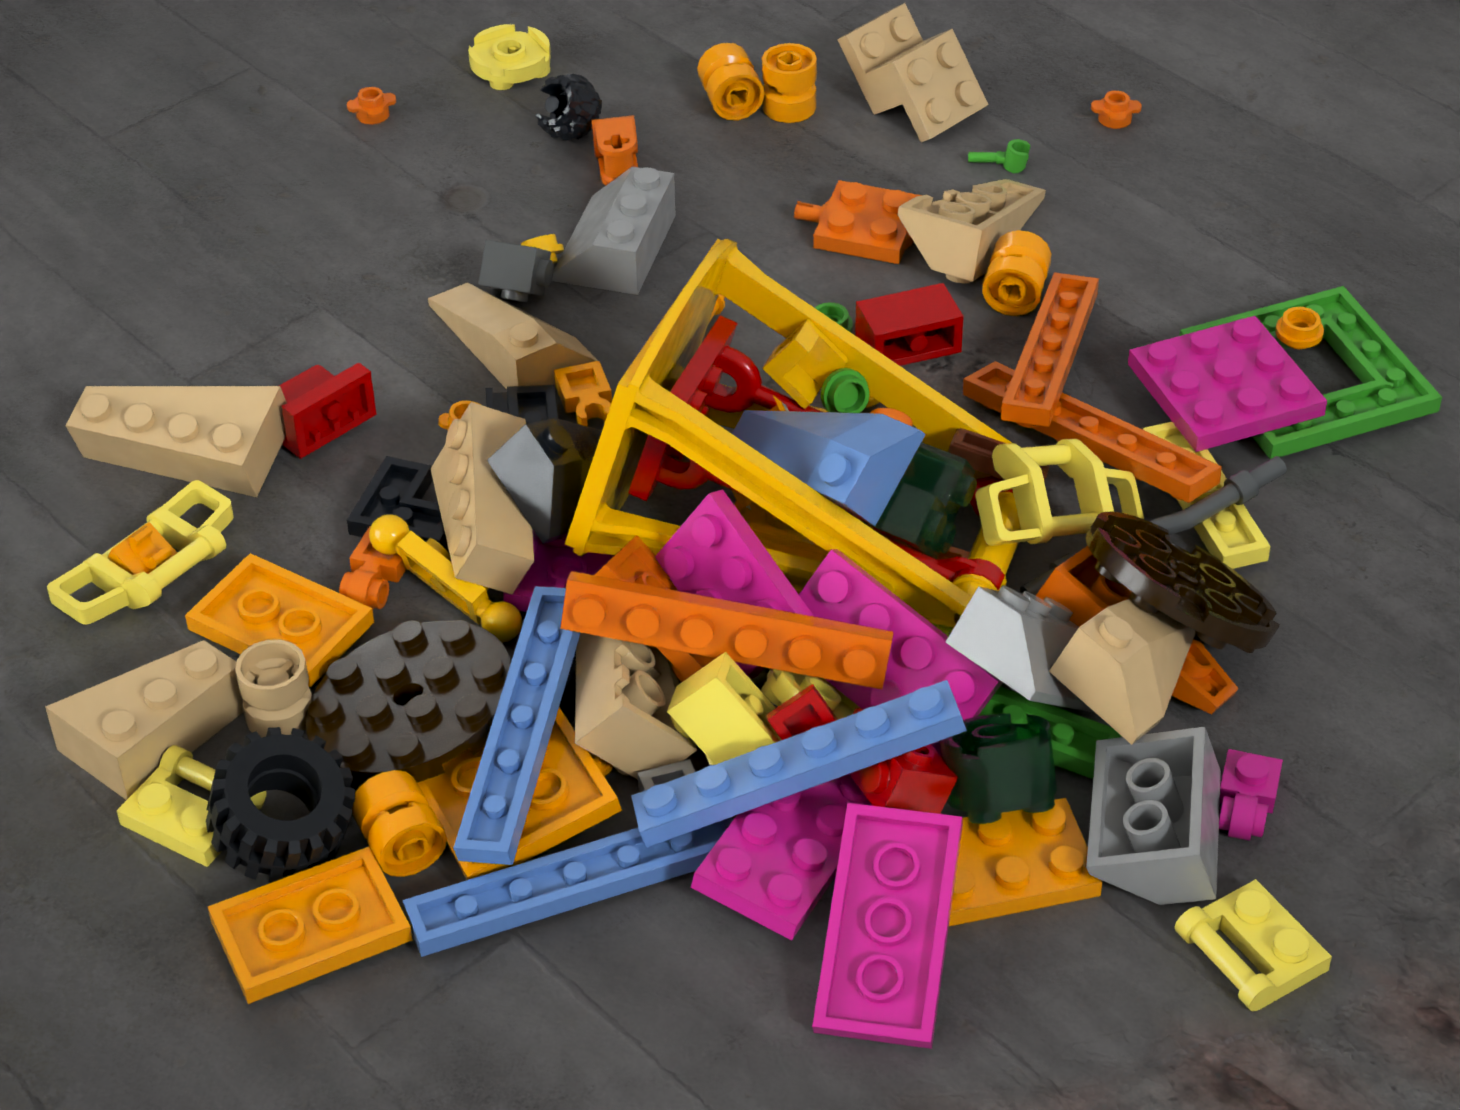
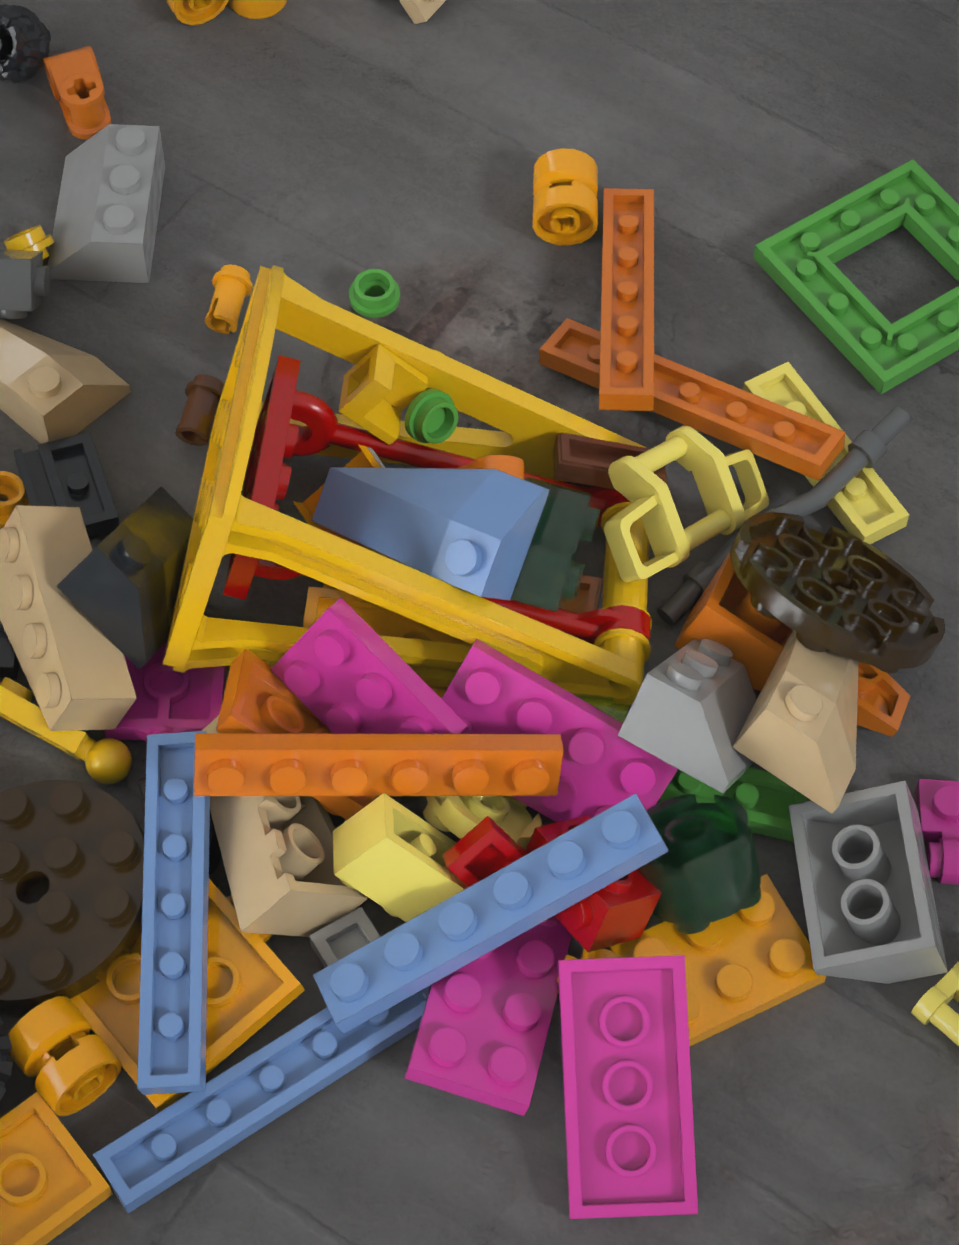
camera: 15 degrees left, 15 degrees up
light orange plate [554,361,612,427] -> none
orange plate [794,180,922,264] -> none
red brick [855,283,964,366] -> none
tan wedge [897,179,1046,283] -> none
bright green hand [968,139,1030,173] -> none
dark pink plate [1128,316,1327,452] -> none
light orange plate [1275,307,1324,350] -> none

